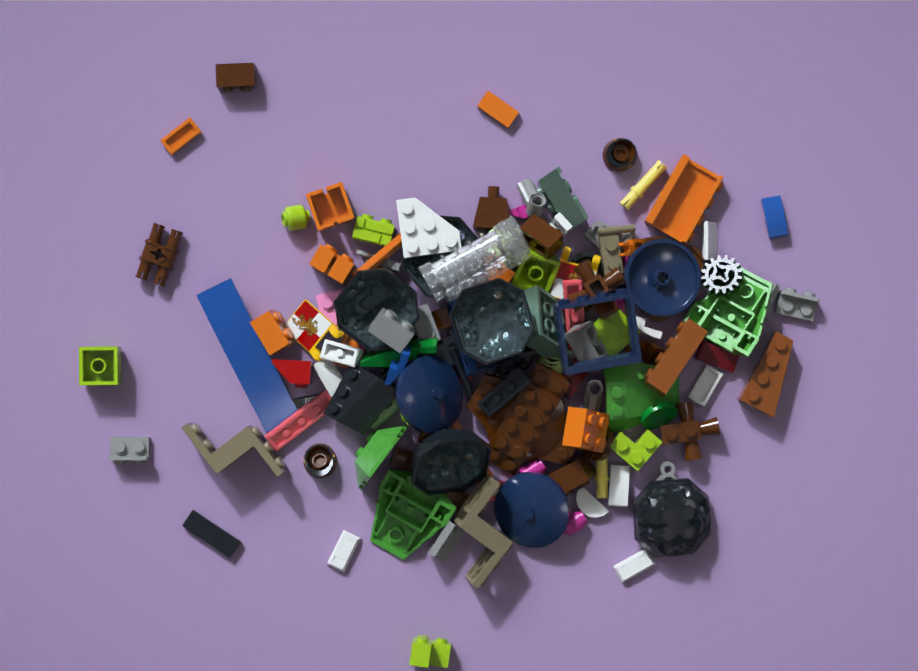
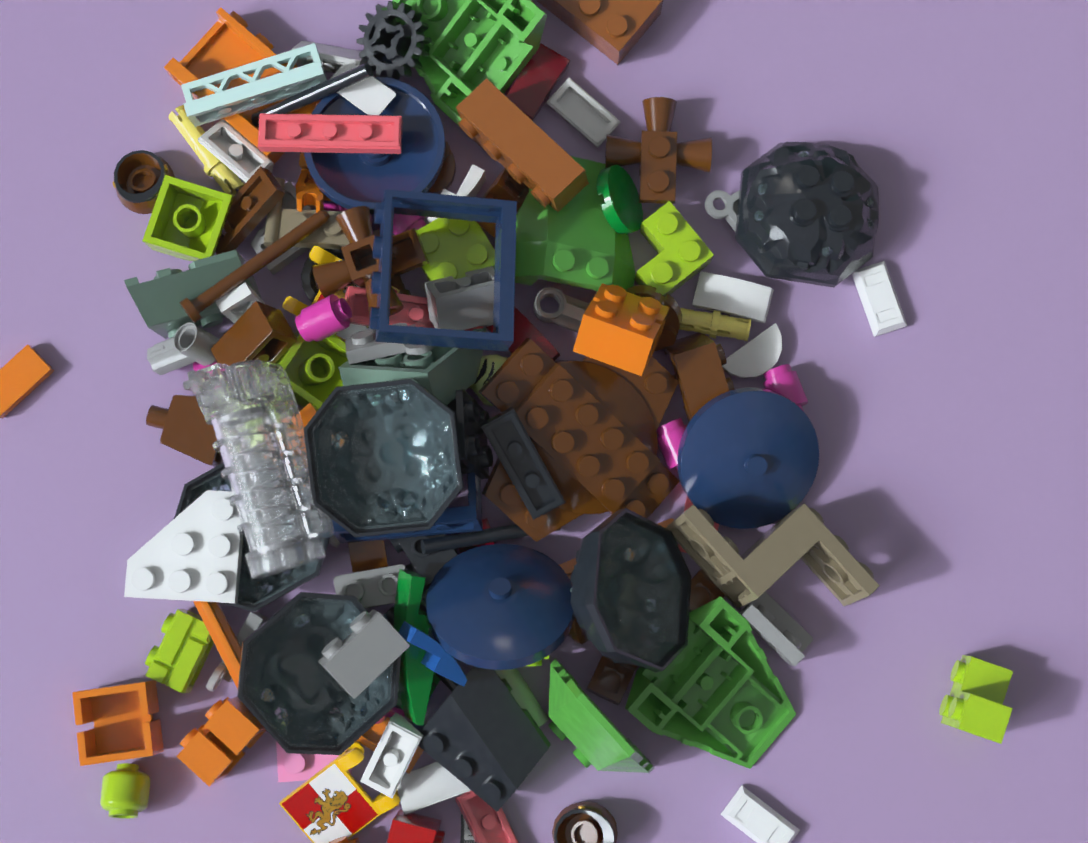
camera: 80 degrees left, 5 degrees down
none -> lime slope [142,175,233,261]
none -> reddish brown bar [179,210,330,323]
none -> light aqua fence [181,43,327,127]
none -> white slope [198,119,274,183]
none -> reddish brown plate [214,166,286,255]
none -> black bar [251,63,373,127]
none -> coral tile [258,113,403,154]
none -> dark pink brick [295,294,352,342]
none -> white sticker [330,59,396,115]
none -> light grey hinge [345,323,434,364]

